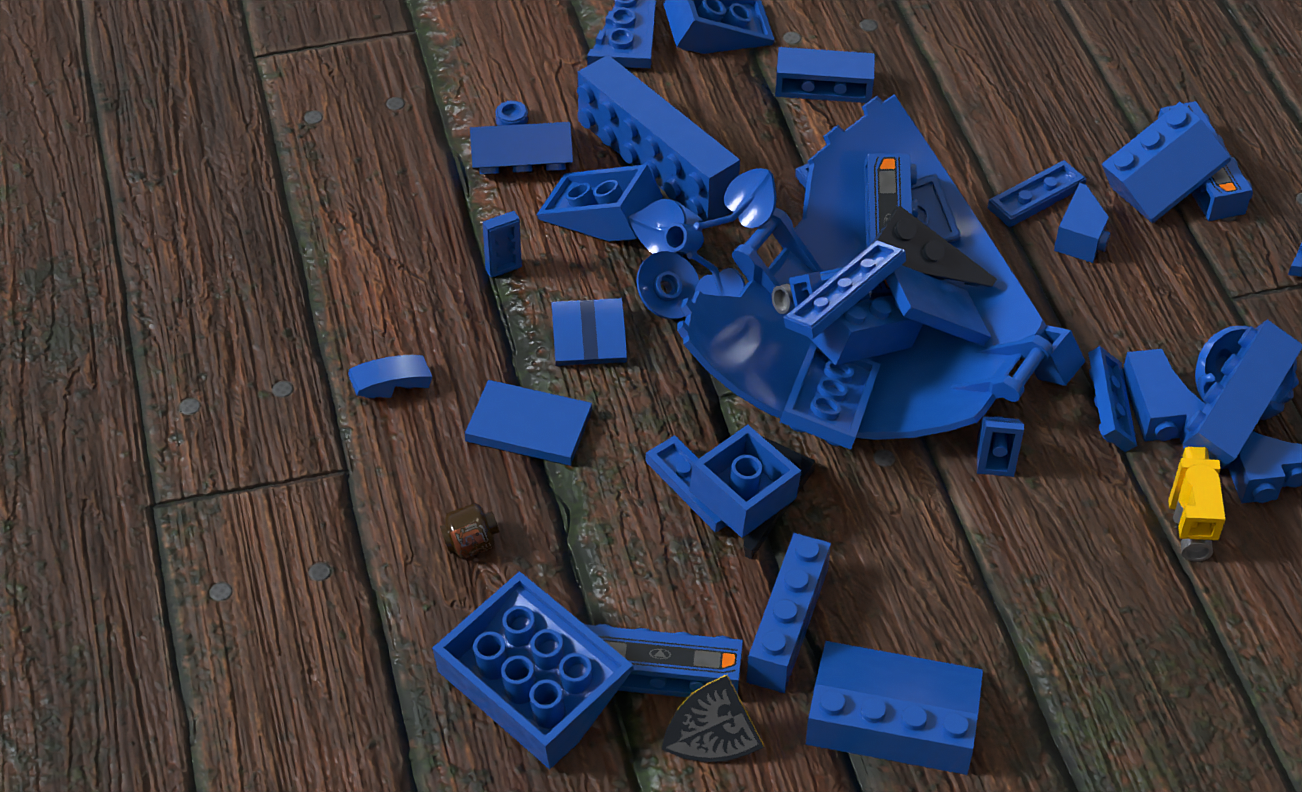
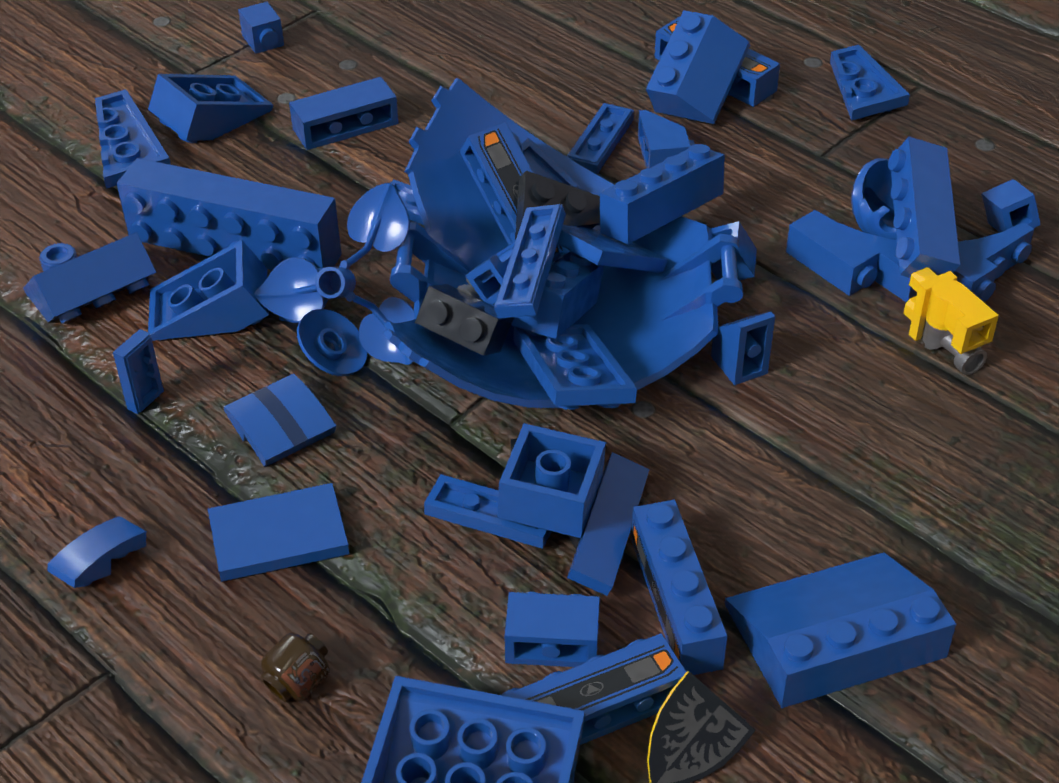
camera: 30 degrees left, 5 degrees down
blue plate [1088,346,1137,452] -> none
none -> black brick [415,284,514,356]
none -> blue brick [504,592,600,667]
none -> blue tile [567,452,650,596]
none -> blue brick [600,144,725,244]

